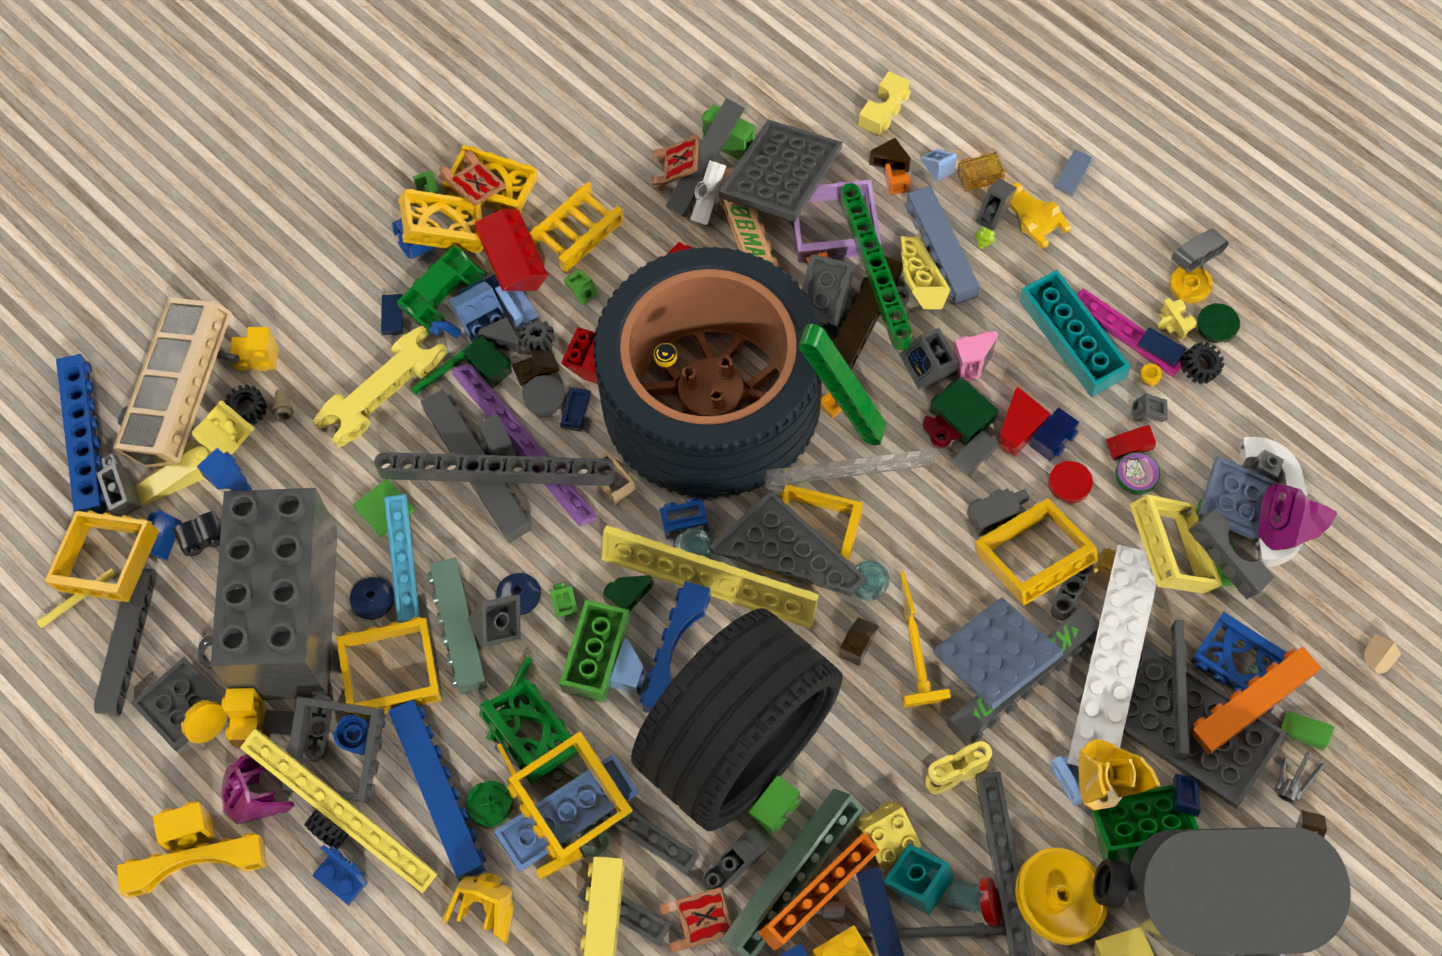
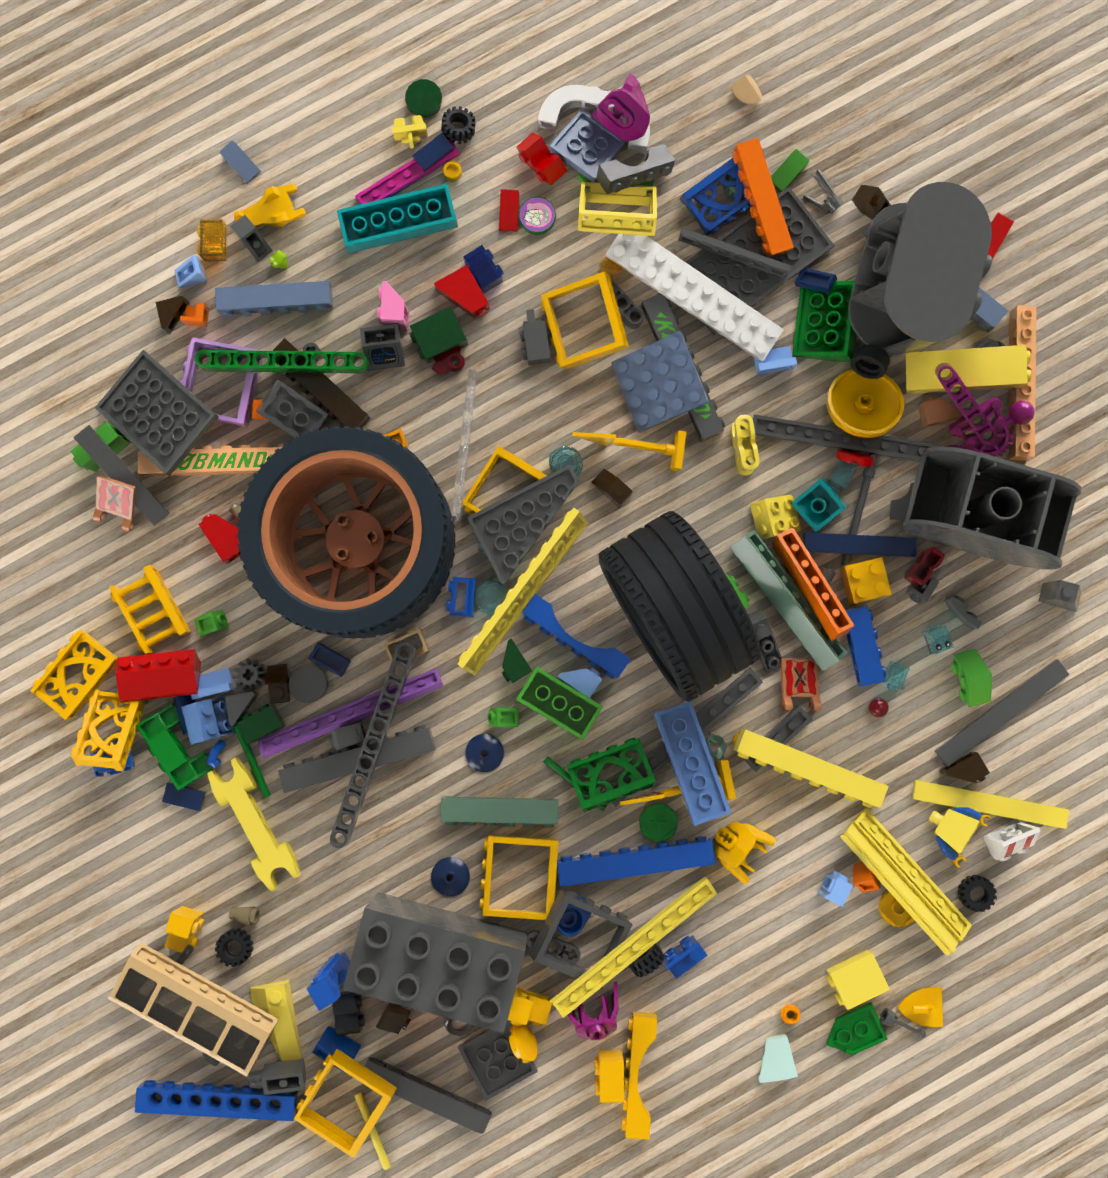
camera: 75 degrees left, 20 degrees up
light yellow bracket [192,400,255,455] -> none
dark grey sticker [263,710,295,735] -> none
bright green tile [353,479,415,538] -> none
medium azure tile [384,494,420,623] -> none
bright green bracket [413,171,439,194] -> none
nougat flag [439,150,506,207] -> none
dark grey slope [468,594,521,647] -> none
yellow window [506,731,633,861] -> none
red slope [561,327,598,384] -> none
black tile [654,343,677,367] -> none
white piece [690,160,726,225] -> none
green beam [798,324,887,446] -> none
light yellow arch [858,71,911,136] -> none
light yellow wedge [900,236,950,310] -> none
dark grey slope [952,431,1000,476] -> none
red tile [1048,461,1093,504] -> none
yellow piece [1079,739,1159,810] -> none
dark grey bracket [1132,393,1168,422] -> none
yellow tile [1169,267,1213,304] -> none
dark grey beam [1171,228,1229,273] -> none
dark grey bracket [1250,449,1284,478] -> none
none -> dark brown slope [376,1002,411,1034]
none -> red brick [516,133,568,185]

